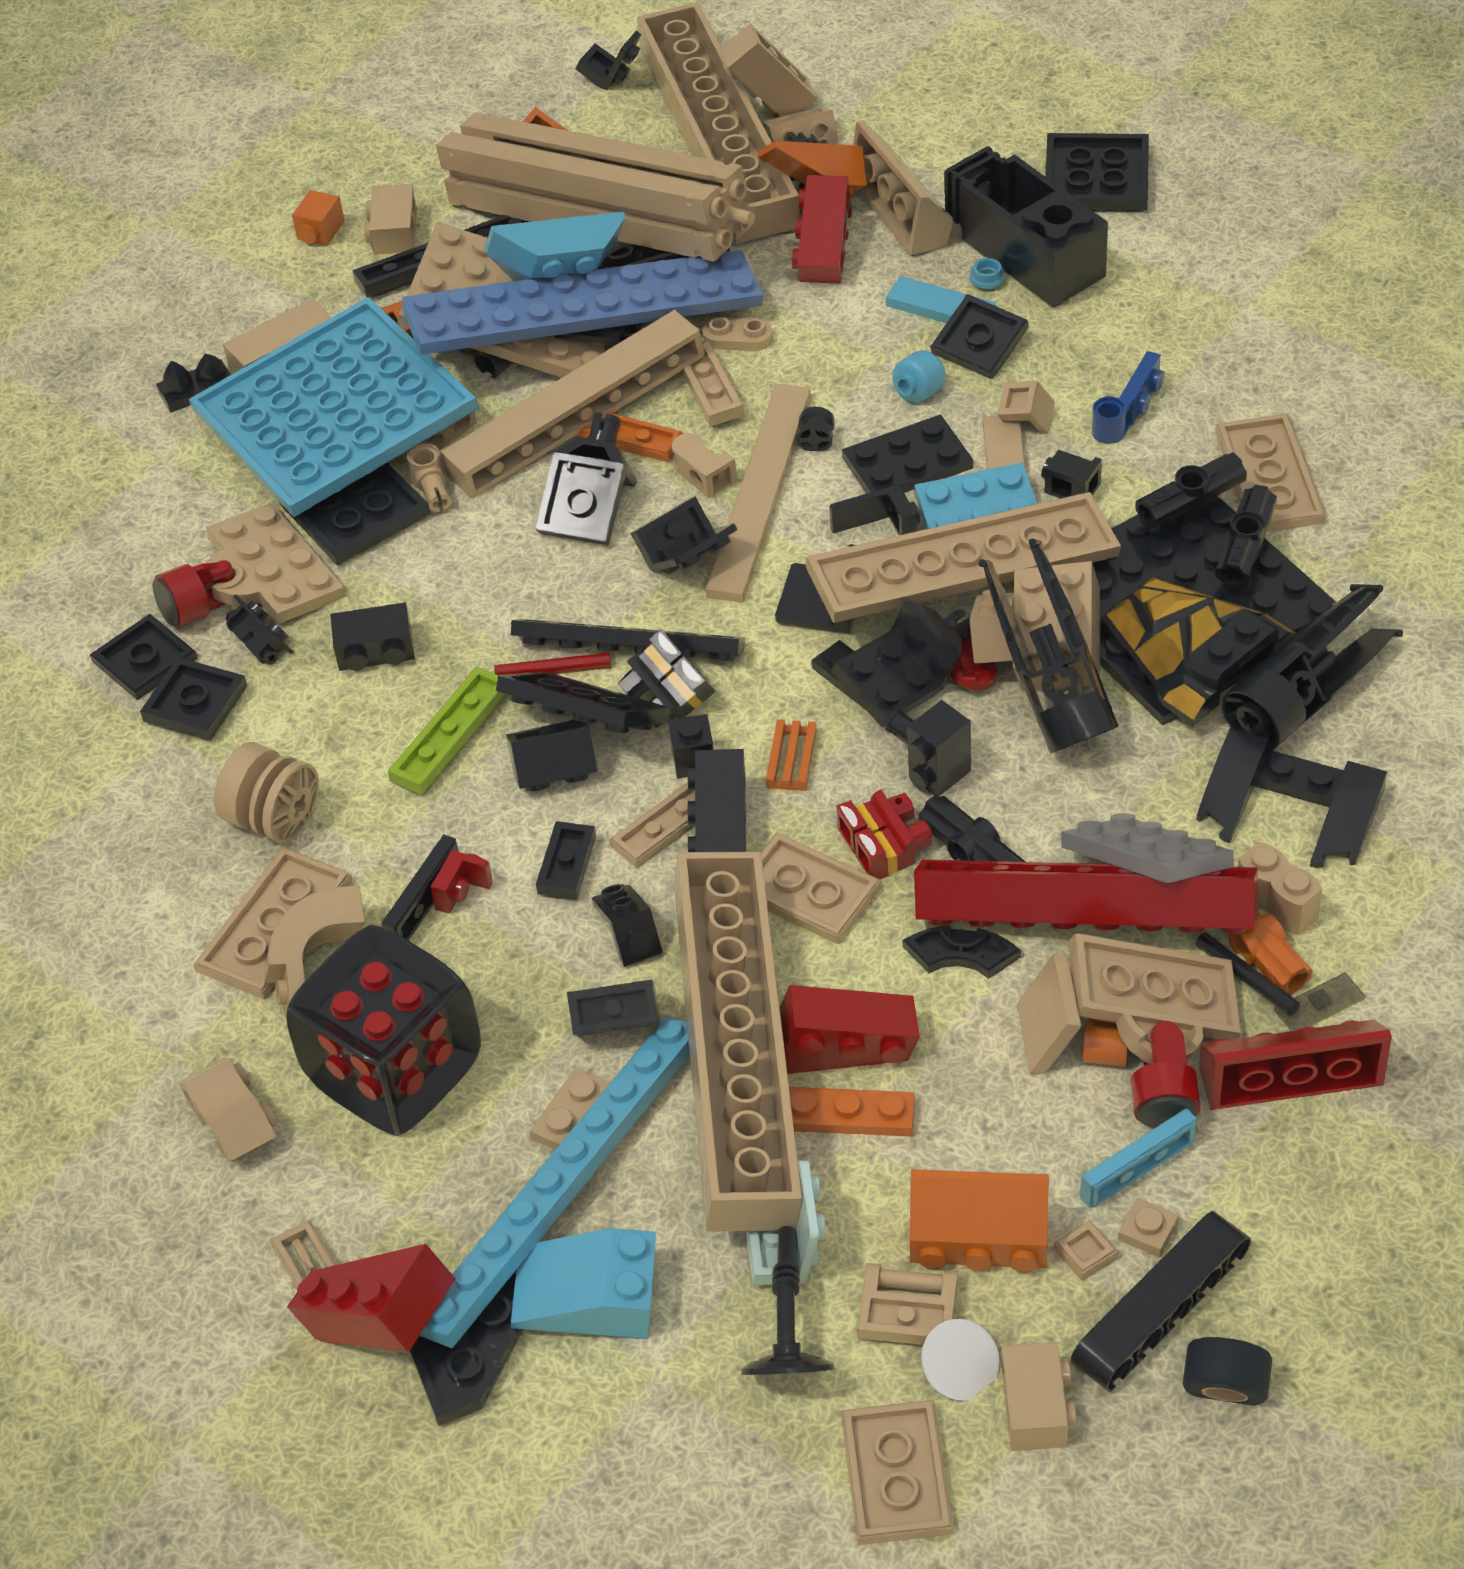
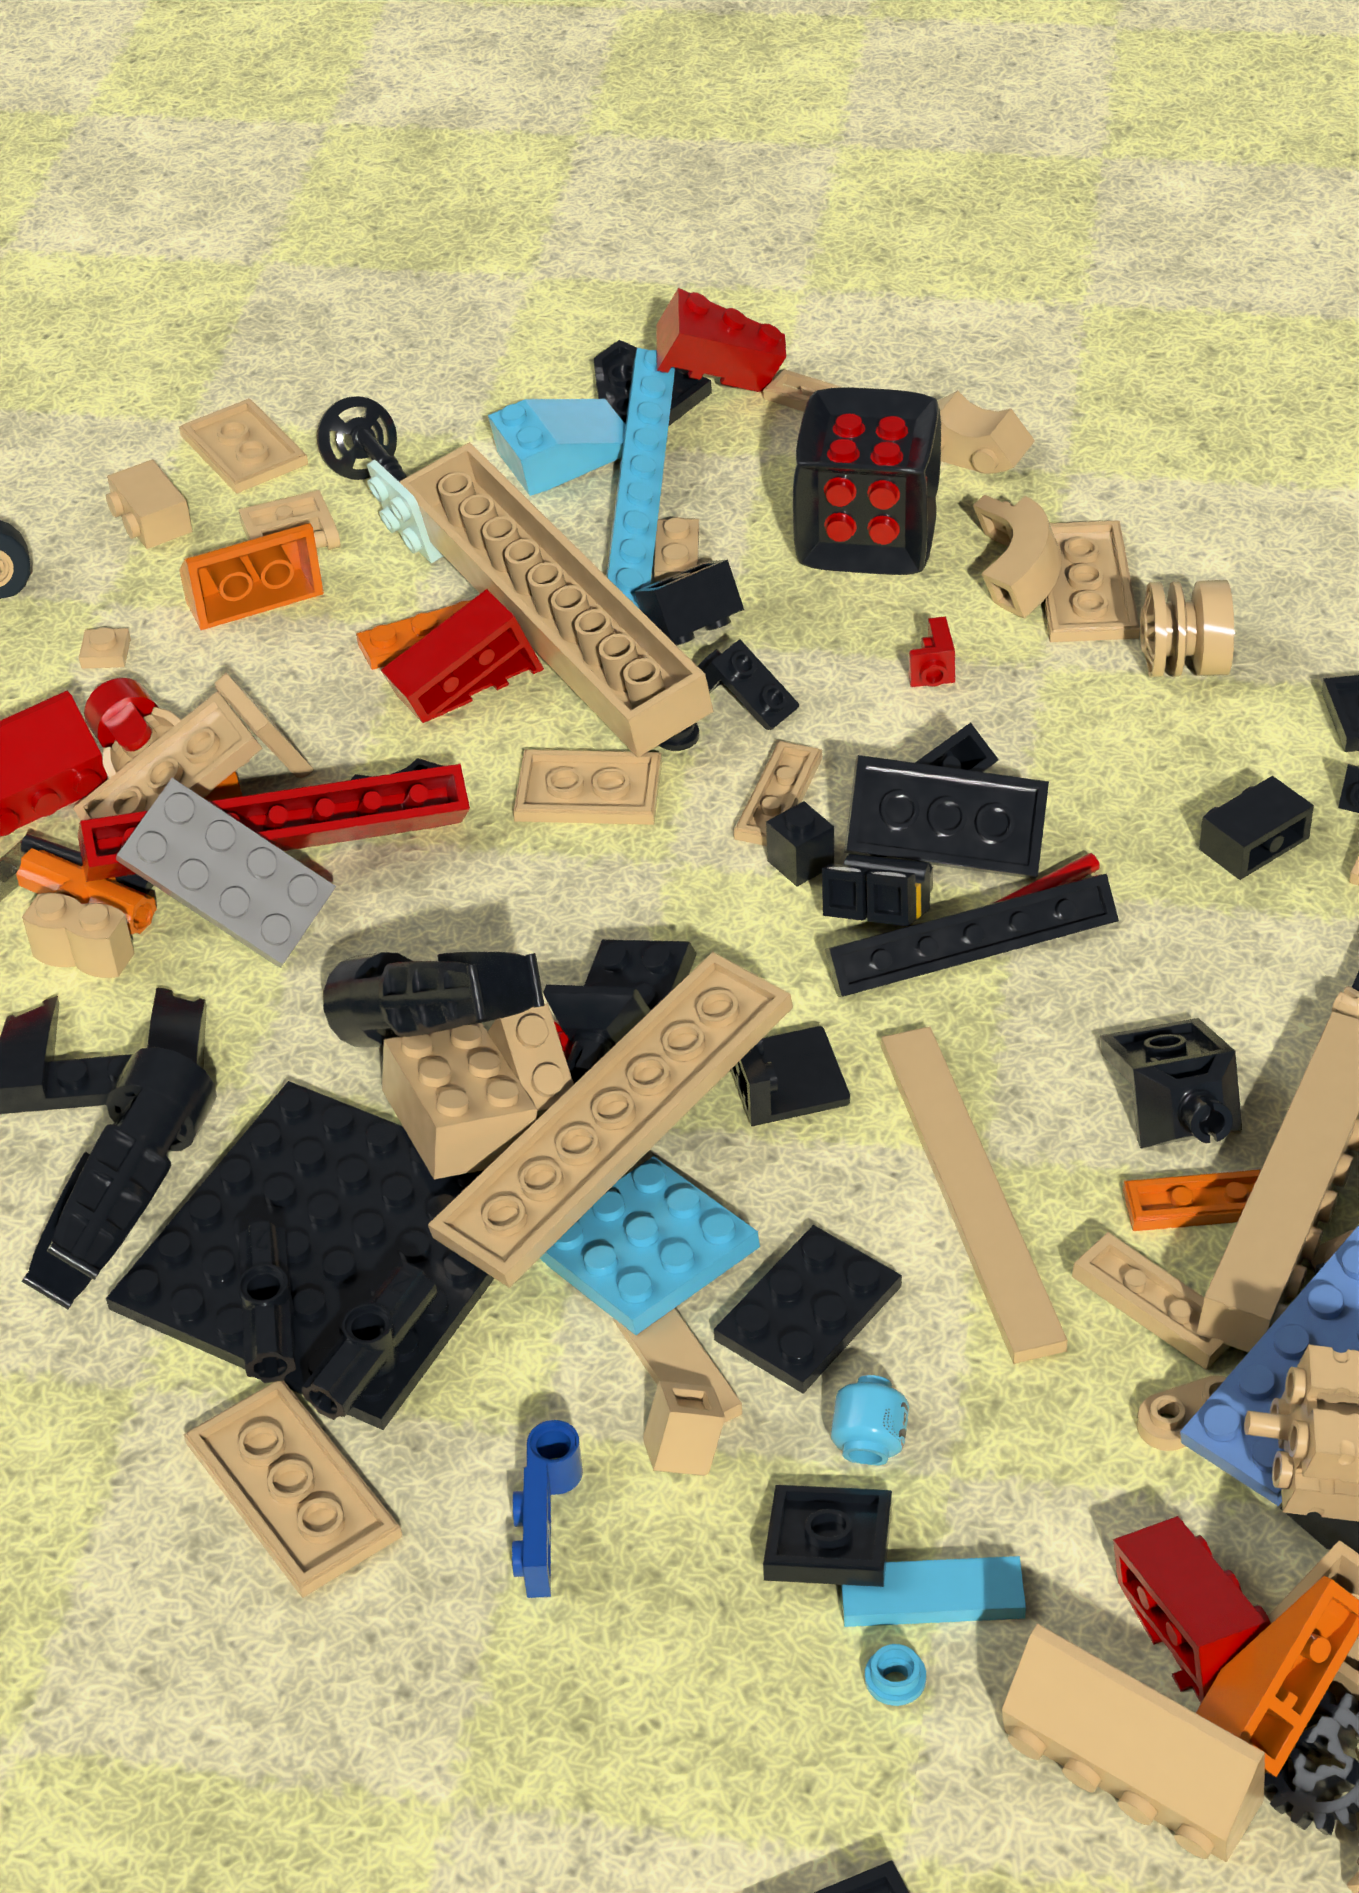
camera: 150 degrees right, 5 degrees down
black tile [381,834,459,940] -> none
lime plate [388,666,507,795] -> none
black plate [536,821,596,899] -> none
black bracket [630,496,738,574] -> none
tan leg [671,433,737,499] -> none
black brick [687,749,747,852] -> none
orange tile [766,719,817,791] -> none
black wheel [796,406,835,452] -> none
black bracket [829,484,920,535] -> none
red hips [836,789,932,879] -> none
black brick [885,700,971,796] -> none
black piece [919,794,1026,862] -> none
white sticker [921,1319,1000,1401] -> none
black piece [944,146,1108,307] -> none
black brick [1041,450,1102,499] -> none
tan tile [1054,1220,1118,1281] -> none
black beam [1071,1211,1251,1391] -> none
medium azure tile [1080,1108,1197,1208] -> none
wedge [1101,576,1297,726] -> none

